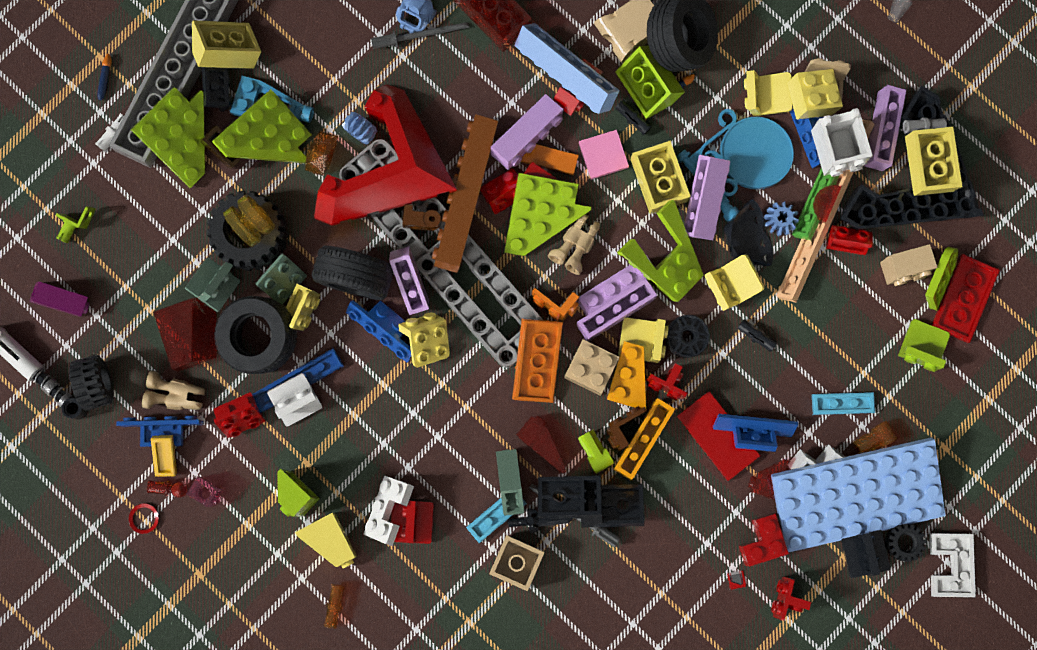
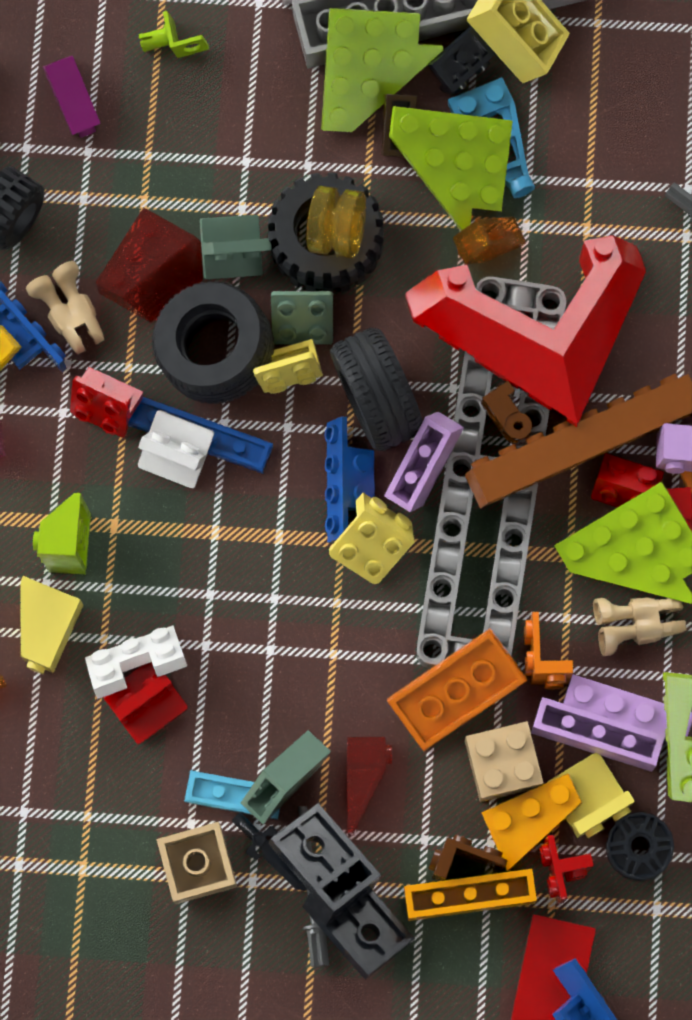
camera: 55 degrees right, 5 degrees down
medium blue gear [342,112,377,144] -> none
lime piece [578,430,614,474] -> none

